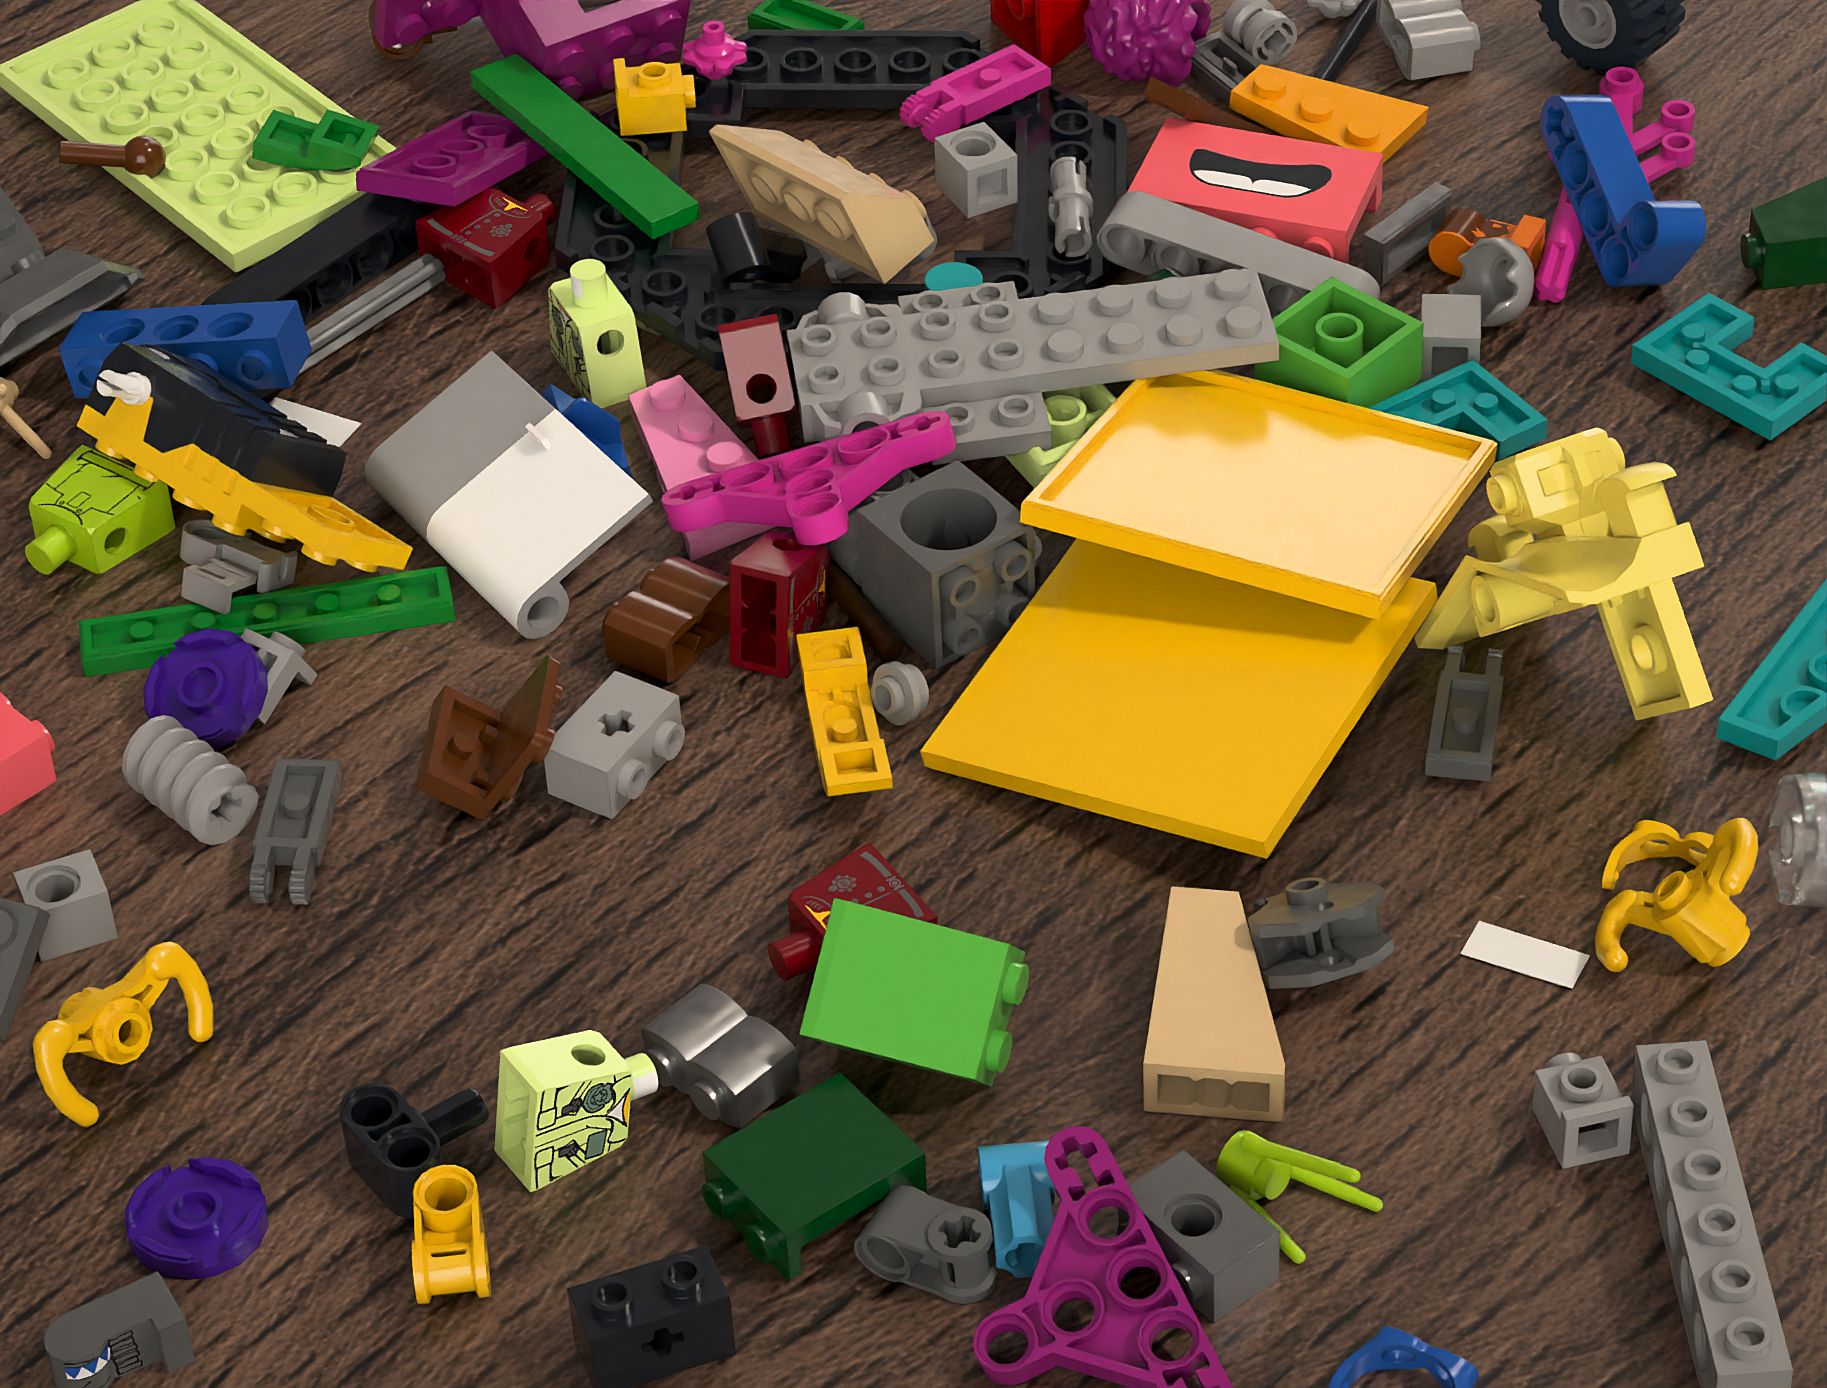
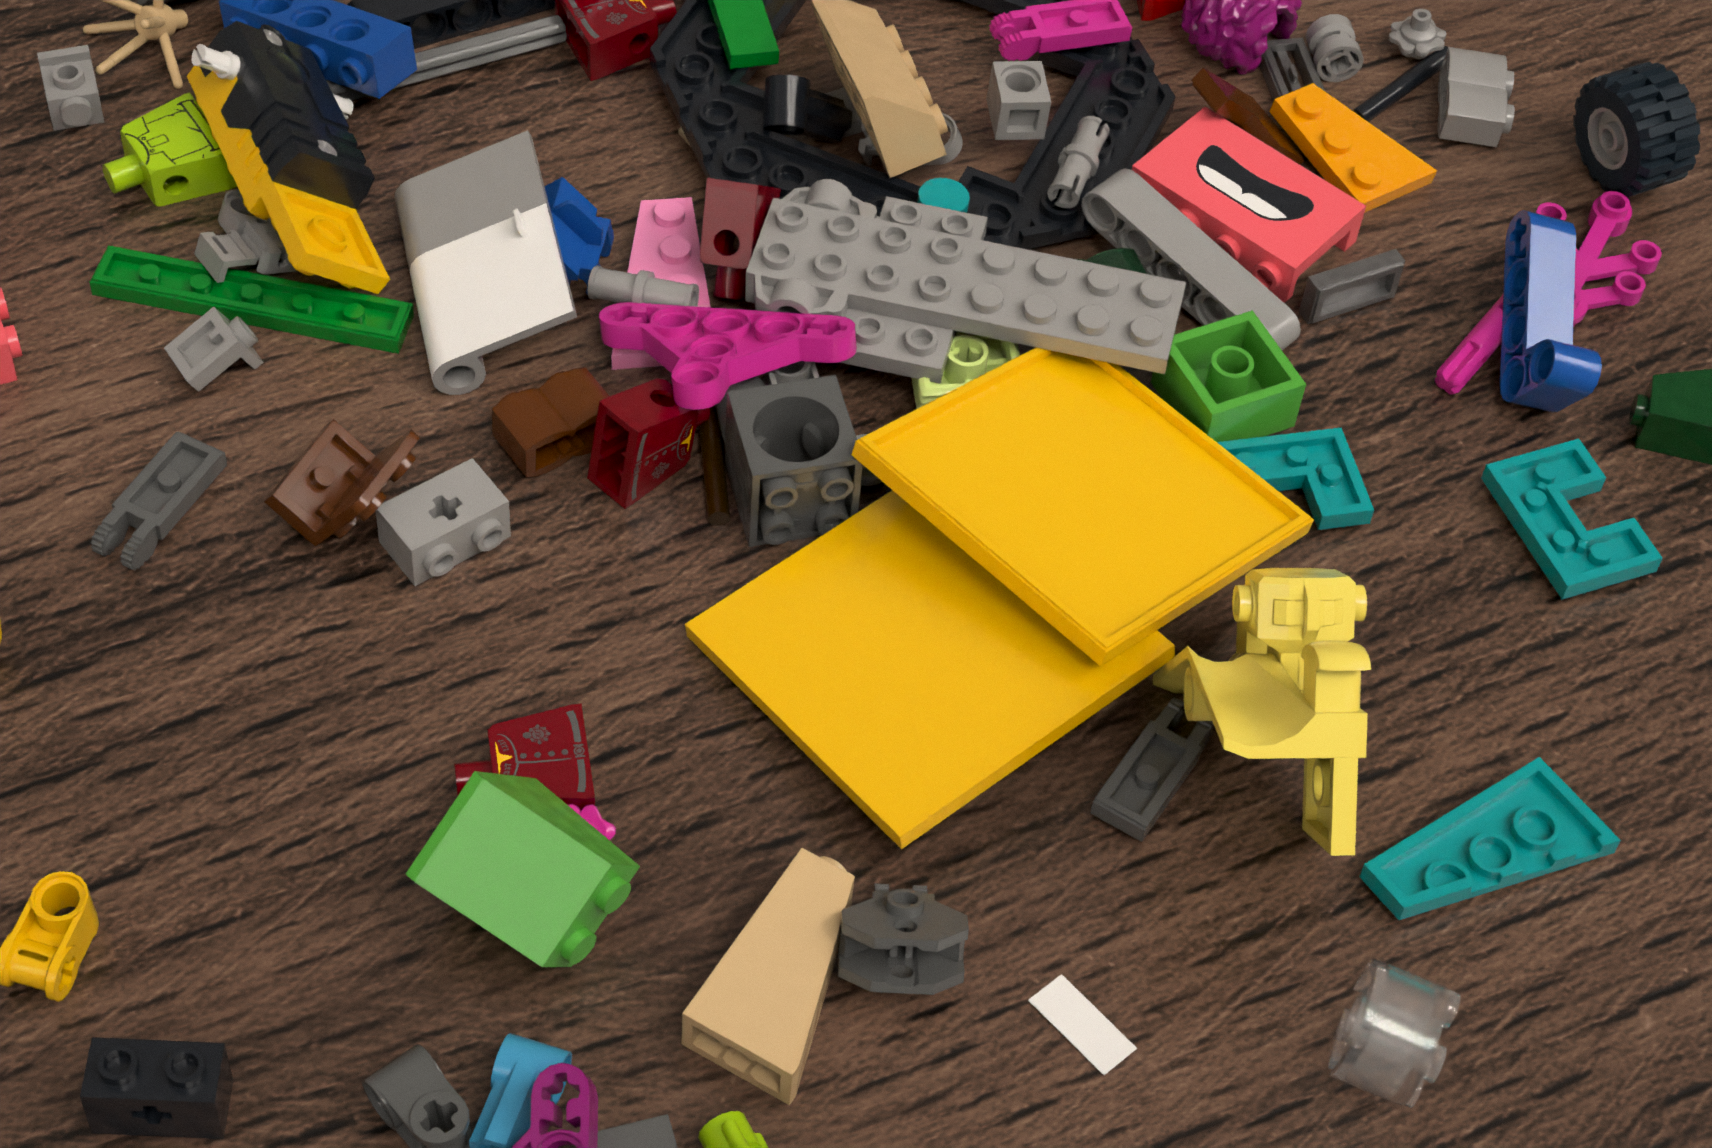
camera: 15 degrees right, 10 degrees up
light grey piece [122,715,259,845] -> none
dark purple tile [143,628,268,749] -> none
white sticker [269,397,361,447] -> none
black beam [339,1083,489,1218] -> none
yellowish green torso [494,1030,658,1192] -> none
yellowish green torso [548,259,647,408] -> none
flat silver brick [641,984,801,1128] -> none
dark green panel [701,1072,928,1281] -> none
yellow slope [796,627,893,796] -> none
light grey plate [871,661,929,725] -> none
light grey brick [1419,294,1481,384] -> none
orange leg [1428,208,1546,280] -> none
light grey hair [1447,238,1534,327] -> none
yellow piece [1595,818,1758,972] -> none
yellow cap [1602,820,1714,890] -> none
none -> light grey pin [587,265,699,307]

